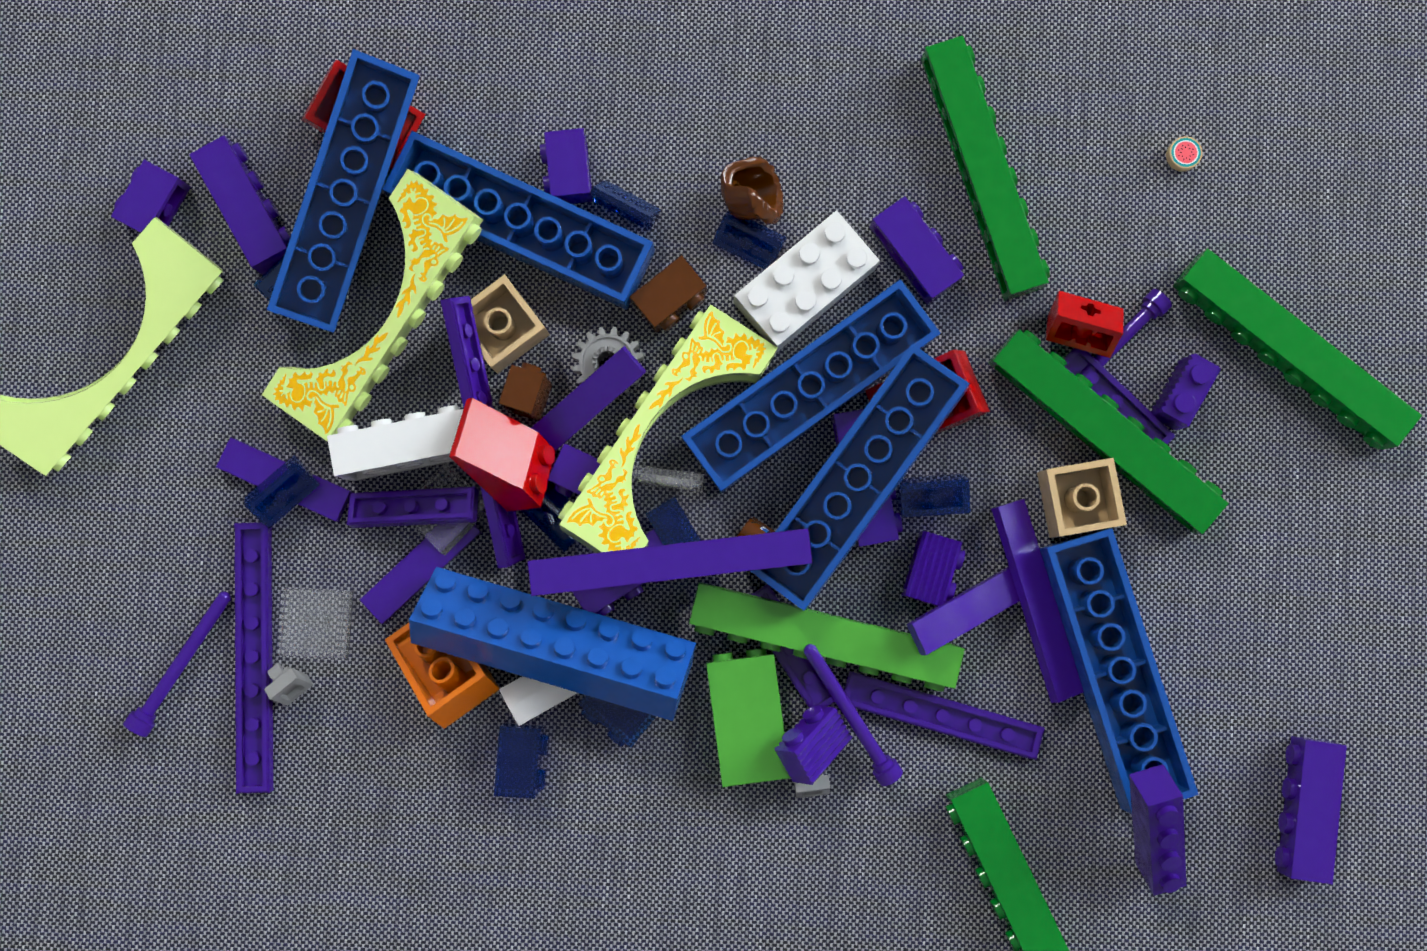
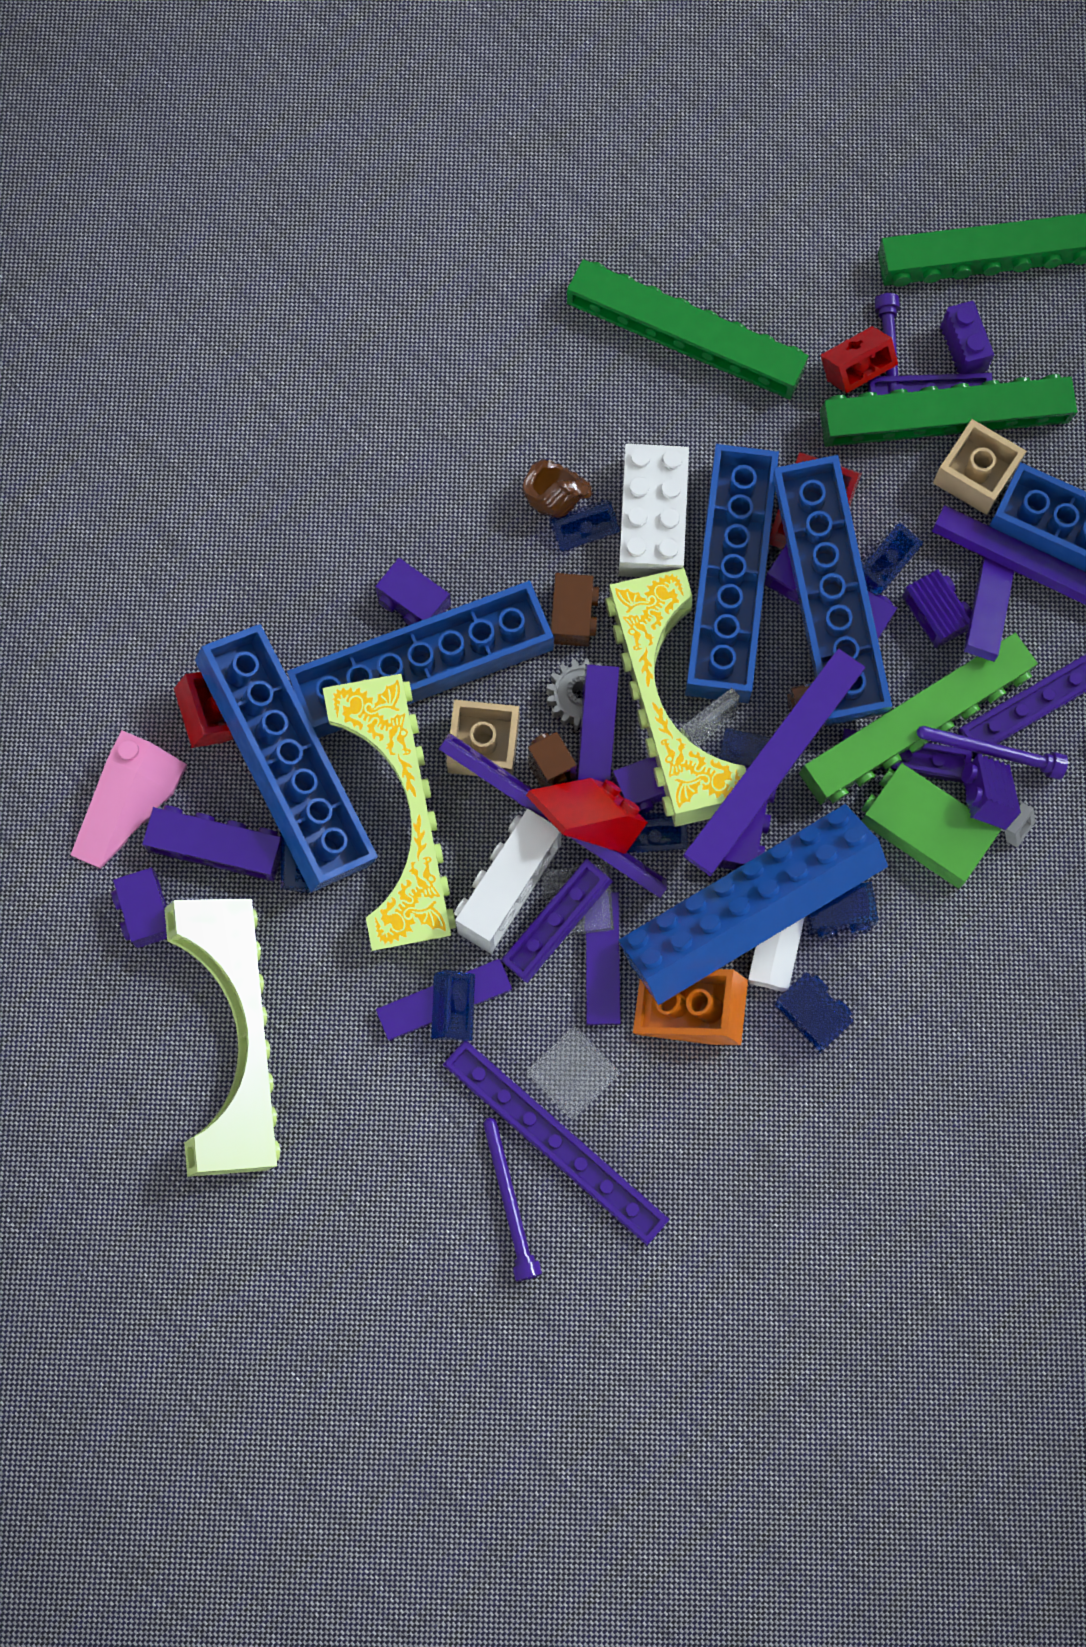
camera: 50 degrees left, 10 degrees down
light grey tile [264,663,314,706] -> none
clear blue slope [591,180,661,231] -> none
dark purple brick [869,196,964,305] -> none
tile [1166,136,1202,172] -> none
none -> bright pink wedge [71,730,187,869]

